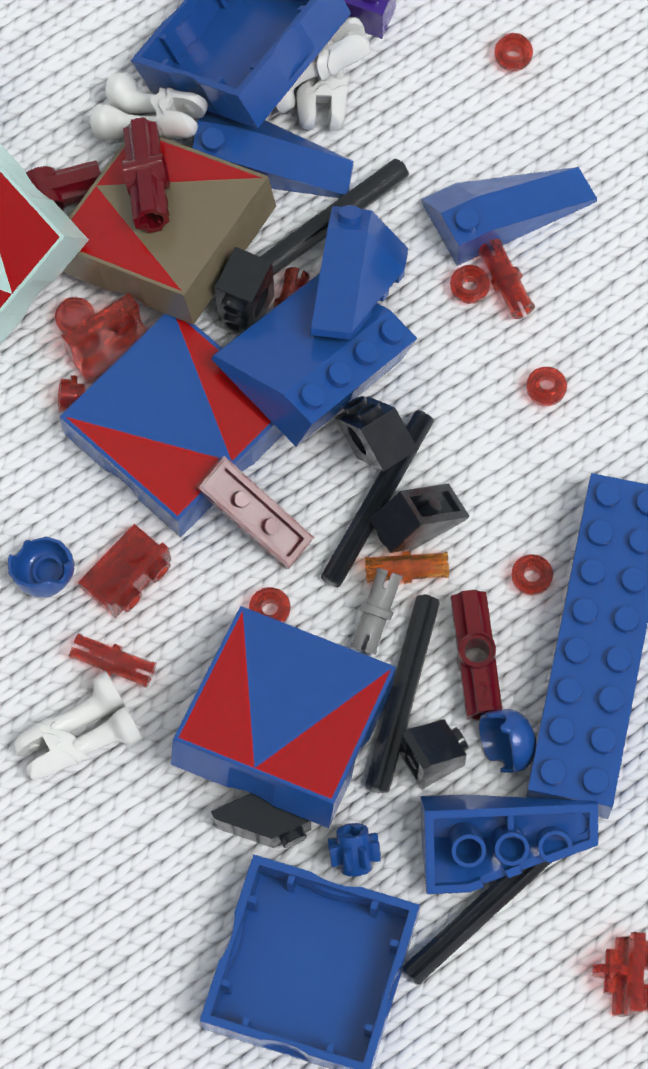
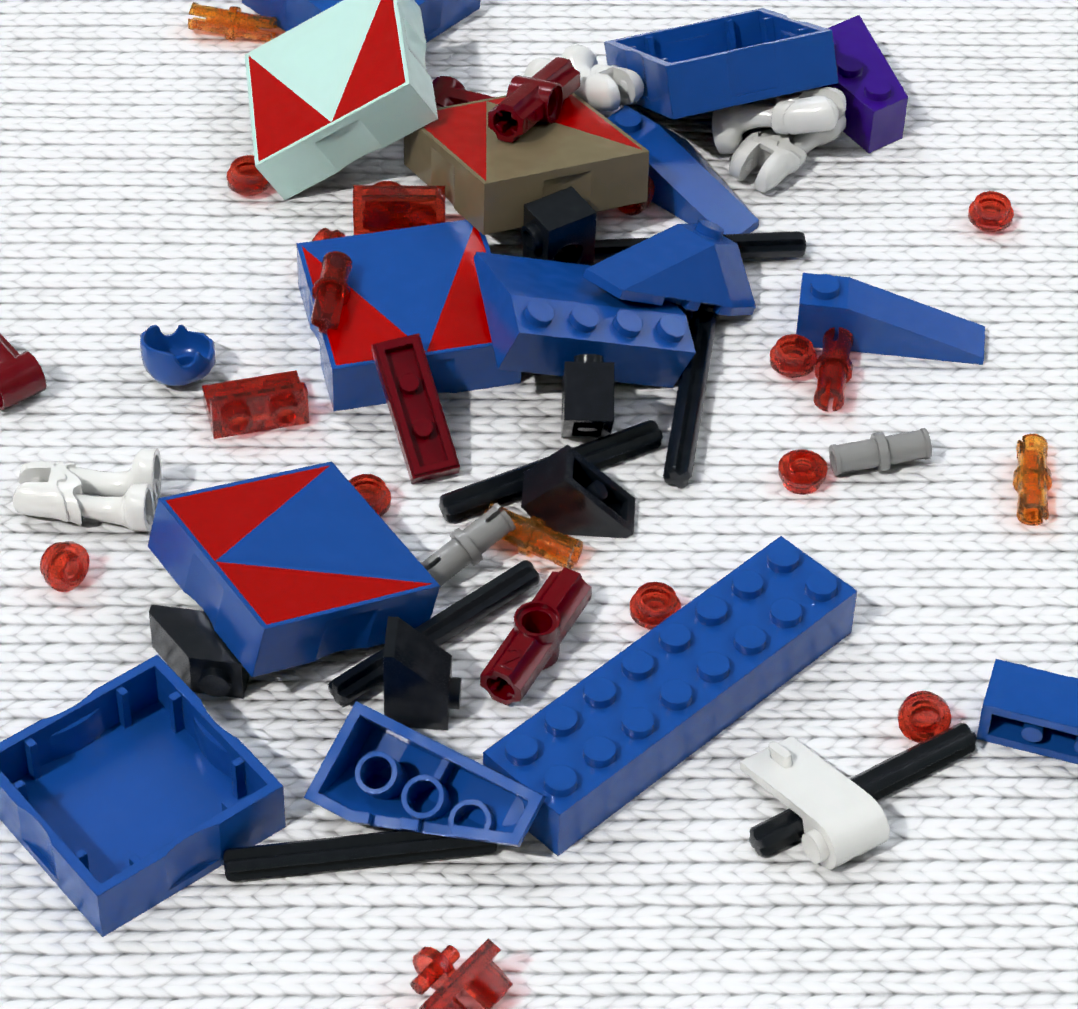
camera: 30 degrees right, 25 degrees down
clear red pin [69,633,157,688] -> none
blue gear [328,823,381,877] -> none
blue hair [479,709,536,773] -> none
none -> clear red plate [40,541,90,592]
none -> clear red axle [311,251,352,334]
none -> black axle [663,309,717,488]
none -> light grey pin [829,428,932,476]

